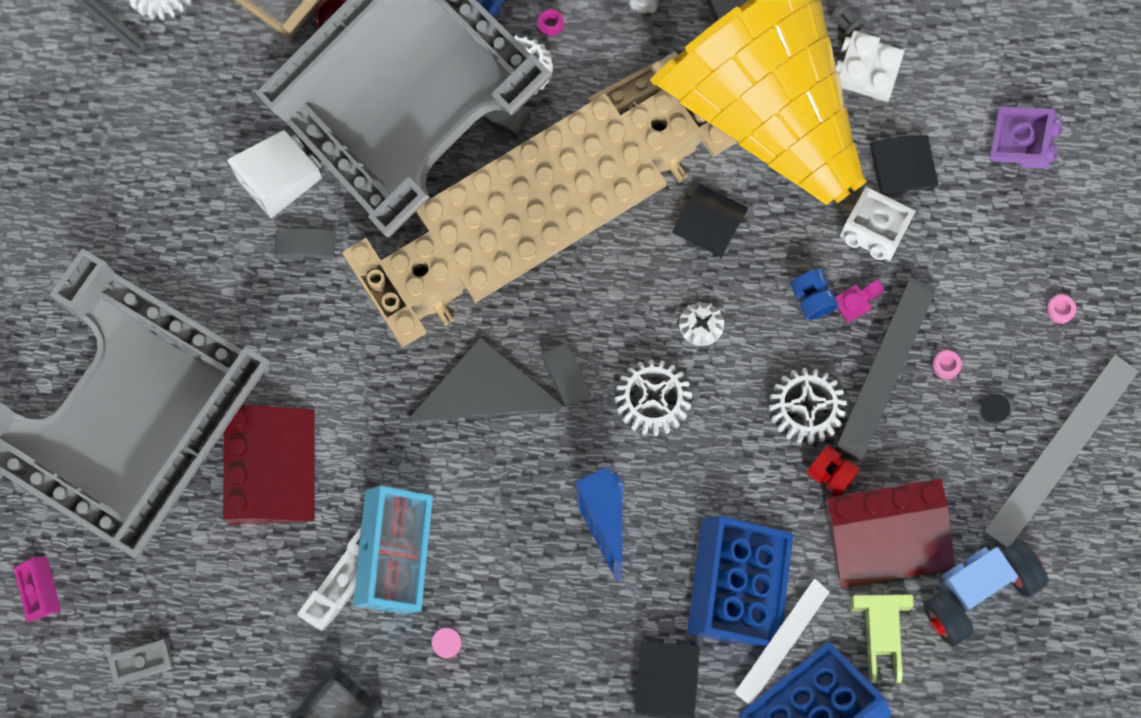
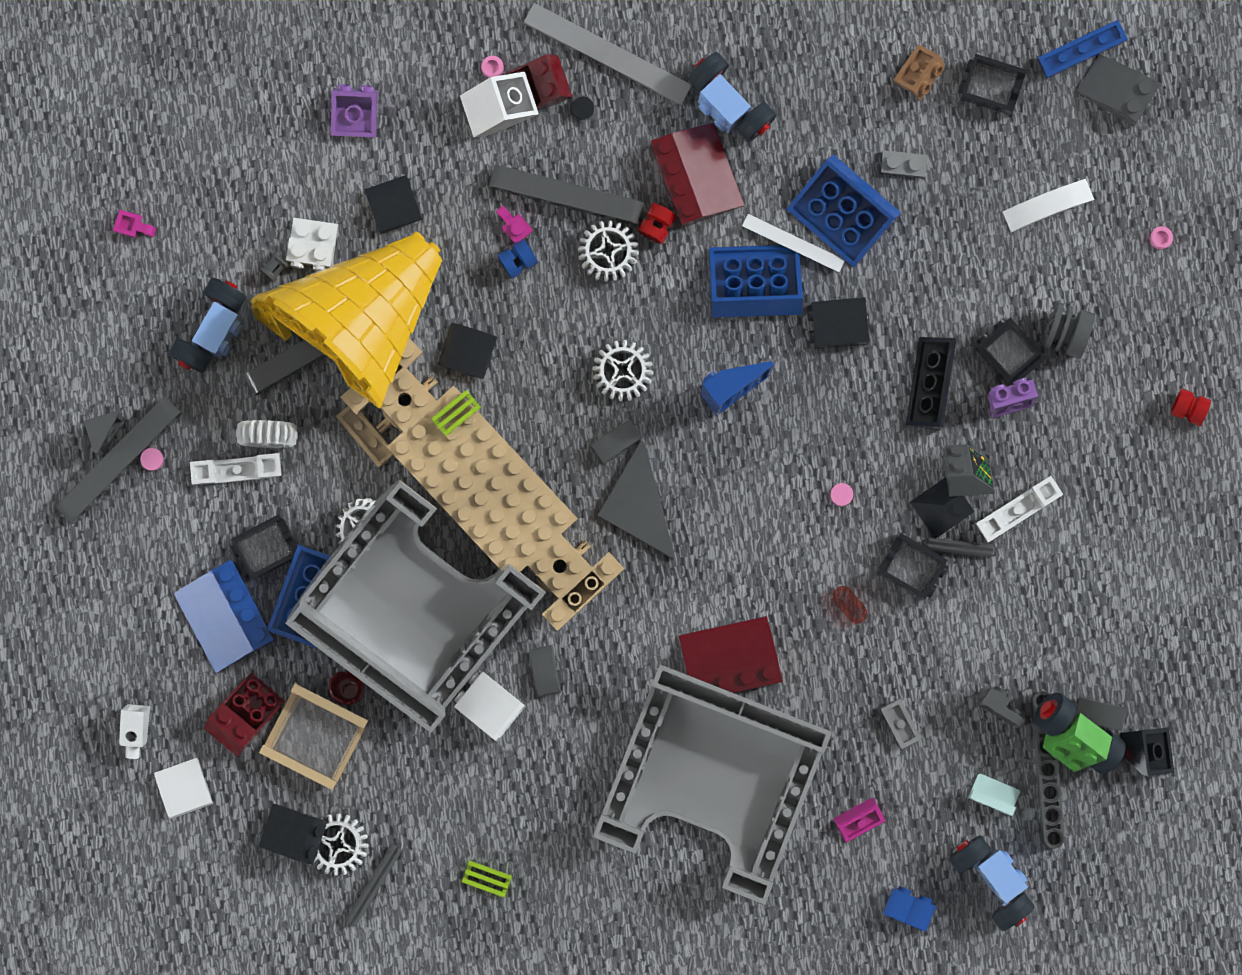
camera: 105 degrees left, 10 degrees up
white slope [297,527,361,631] -> none
brick [353,486,433,614] -> none
dark pink plate [537,9,564,36] -> none
white gear [679,301,724,346] -> none
white plate [840,187,916,261] -> none
yellowish green piece [850,595,913,683] -> none
bright pink tile [932,350,962,379] -> none
none -> lime tile [431,390,481,436]
none -> white slope [460,72,539,138]
none -> lime tile [462,860,512,898]
none -> dark red slope [500,54,573,111]
none -> clear red beam [832,586,868,624]

